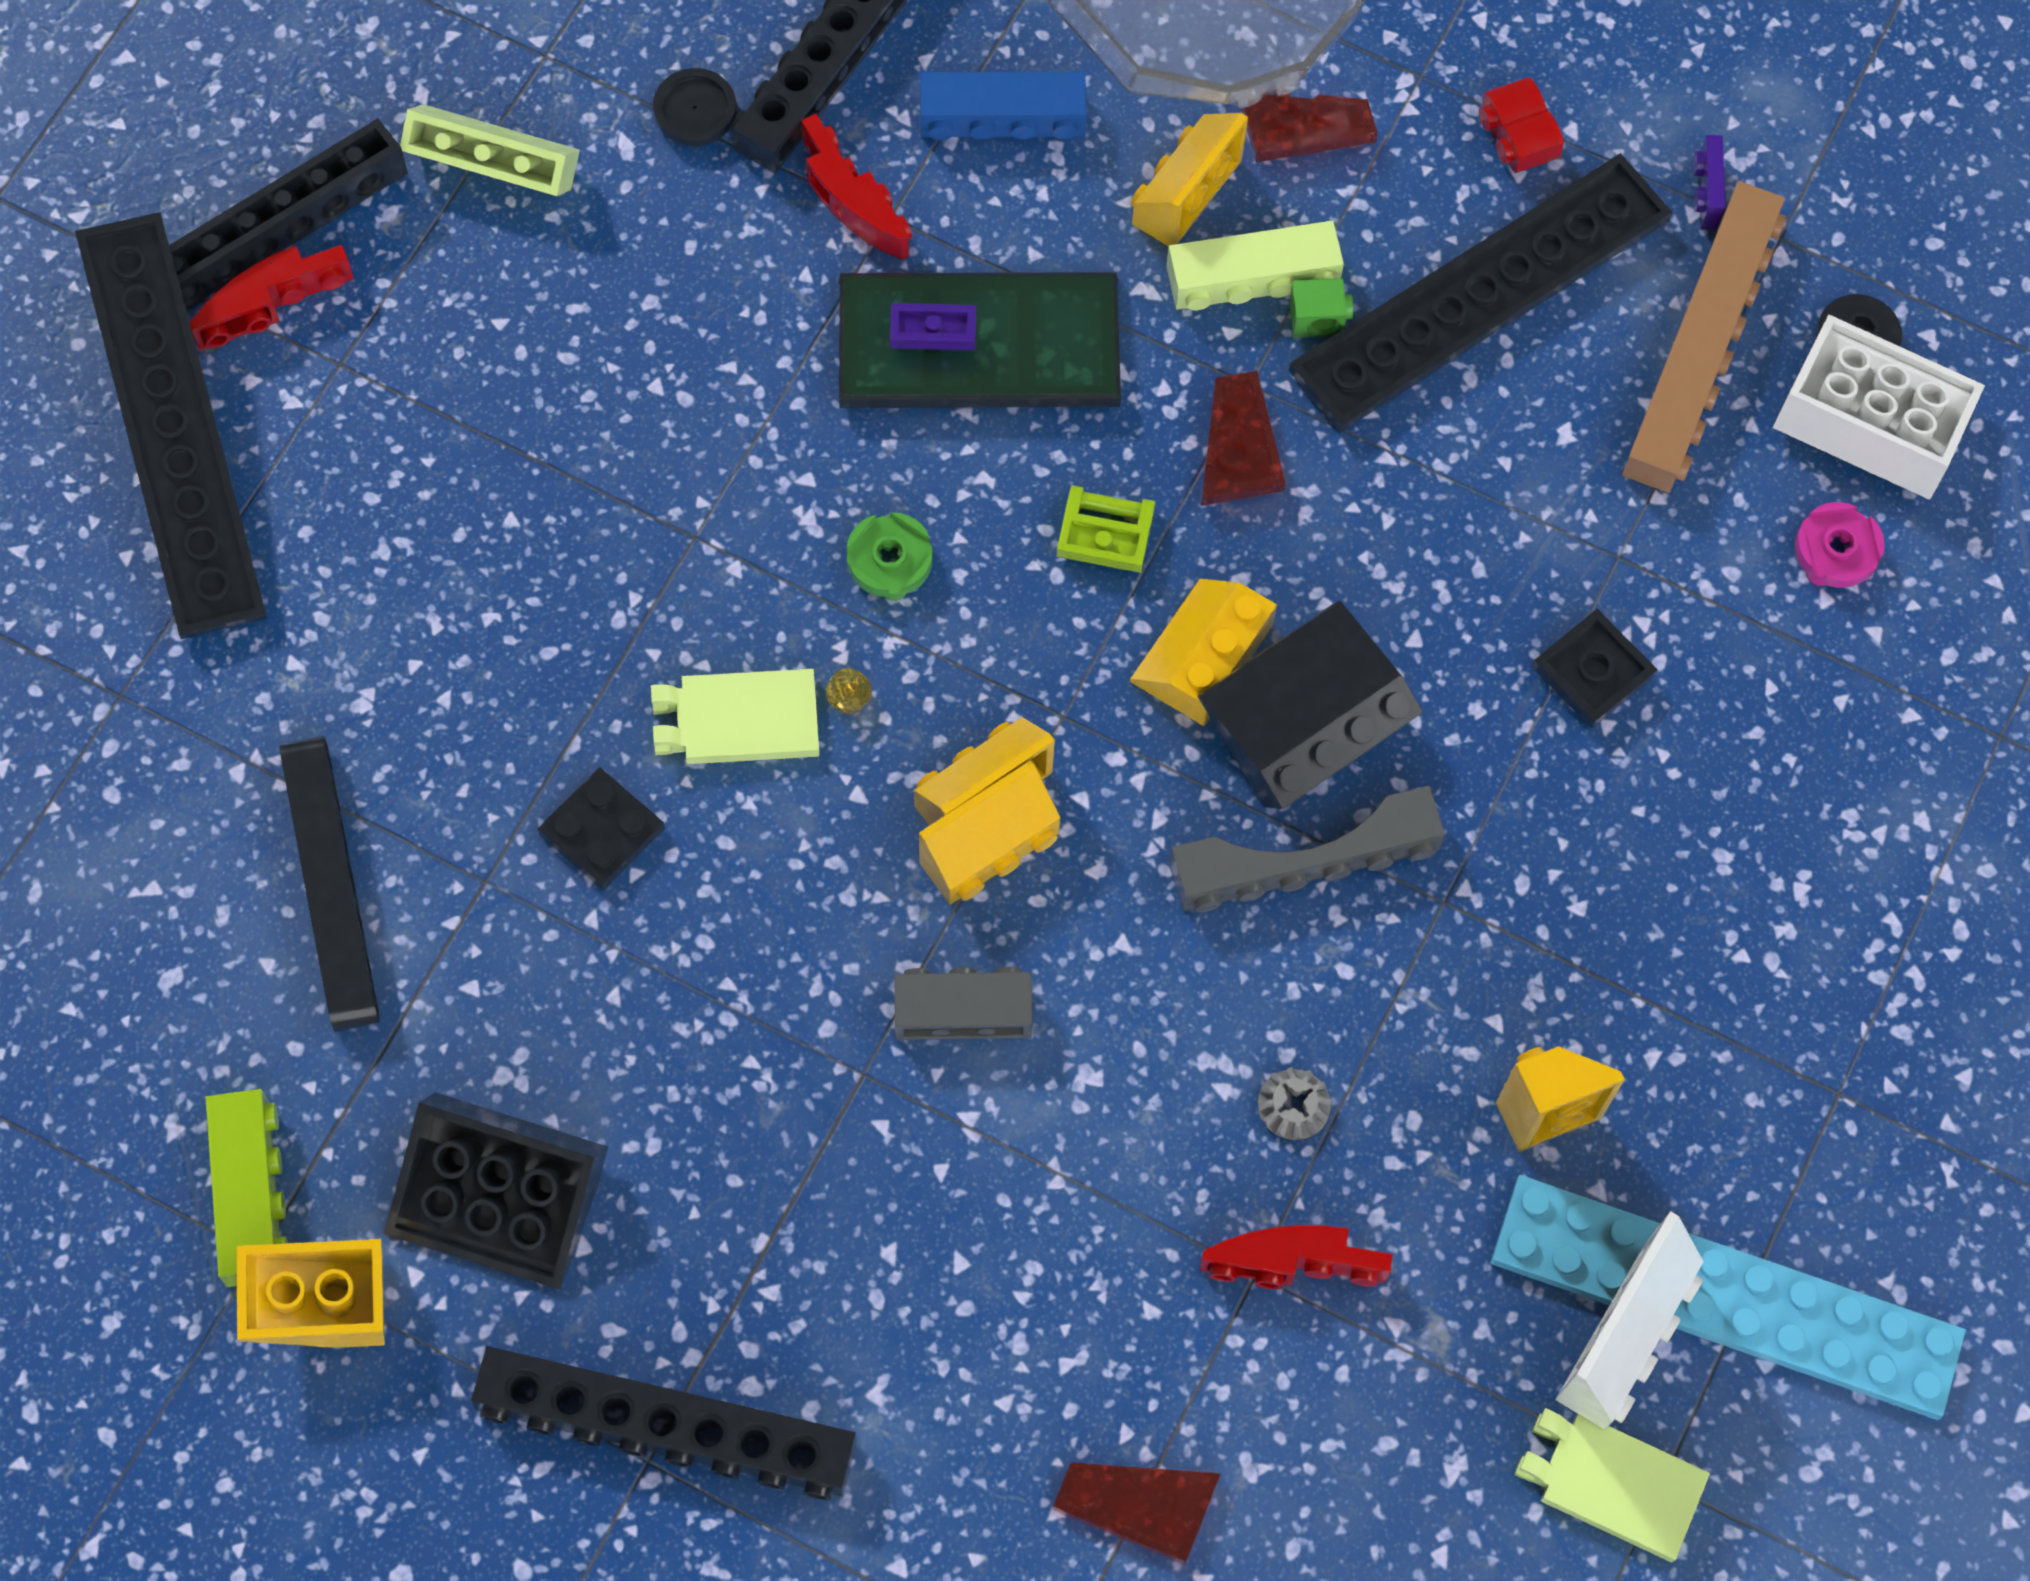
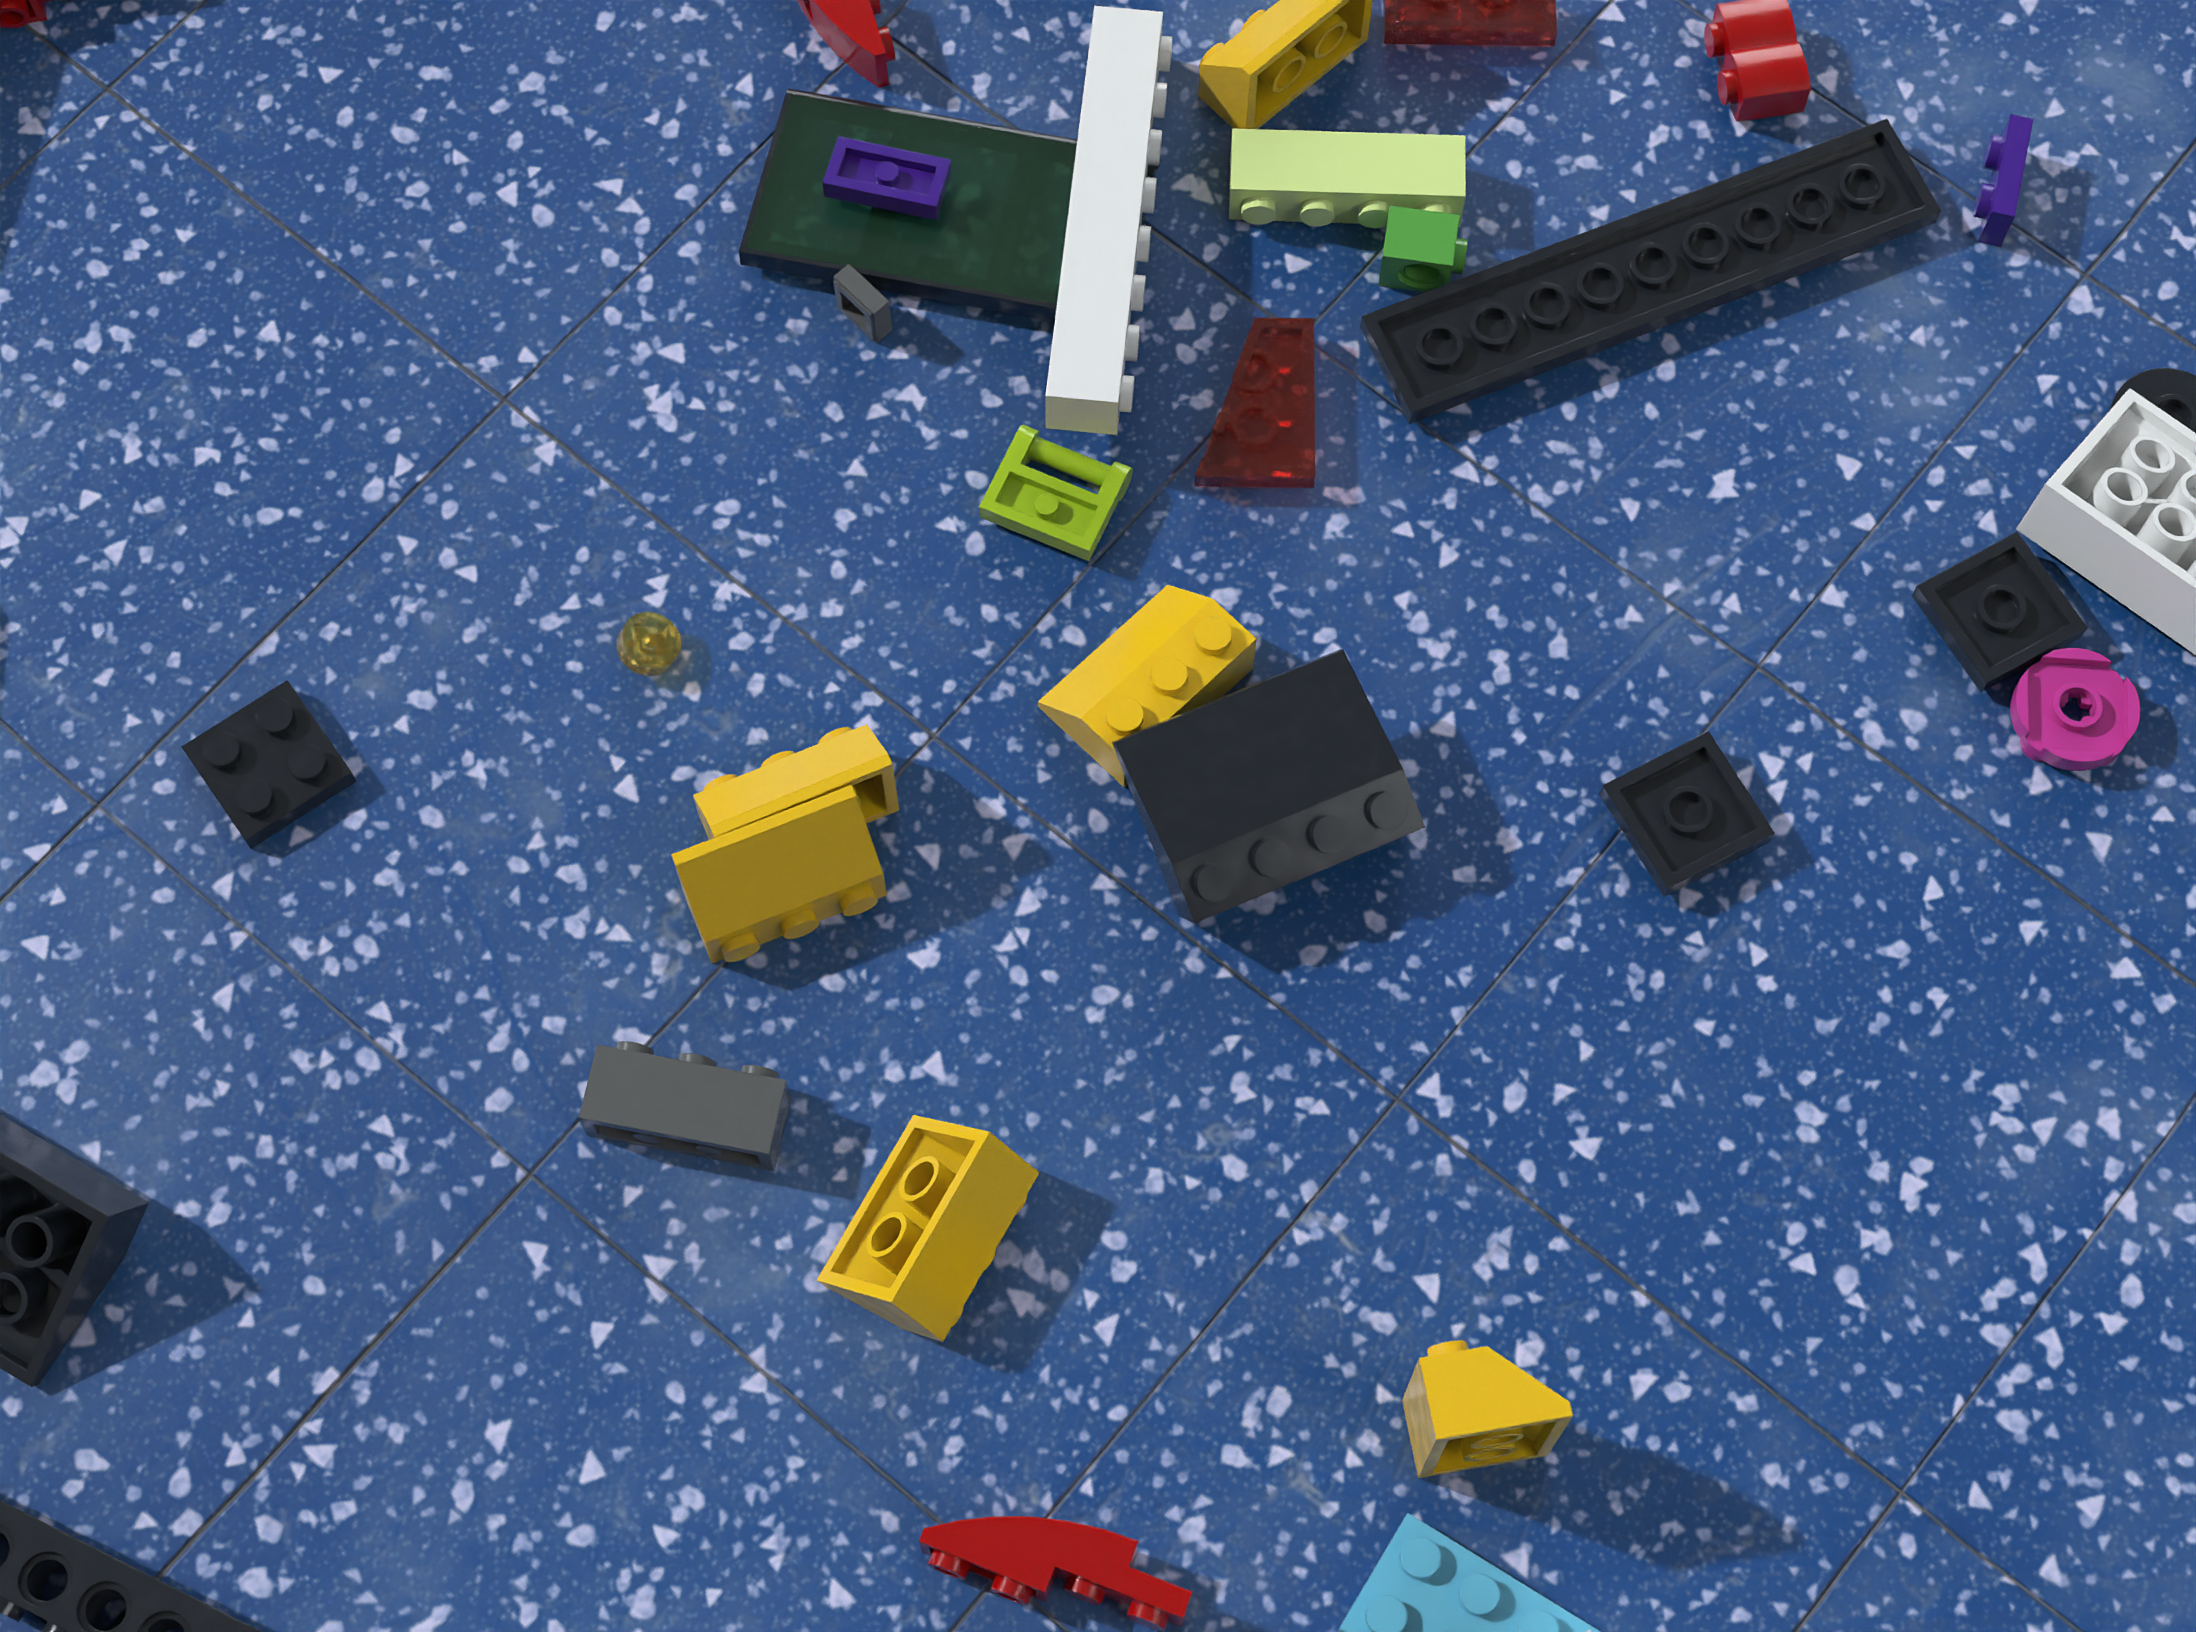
camera: 15 degrees right, 0 degrees up
yellowish green tile [651,669,819,764] -> none
bright green plate [847,512,933,601] -> none
dark grey arch [1169,786,1445,912] -> none
light grey gear [1258,1066,1332,1140] -> none
medium nougat brick [1621,181,1787,494] -> none
none -> yellow slope [817,1115,1040,1342]
none -> dark grey tile [833,264,892,343]
none -> white brick [1045,6,1173,435]
none -> black plate [1912,532,2088,692]

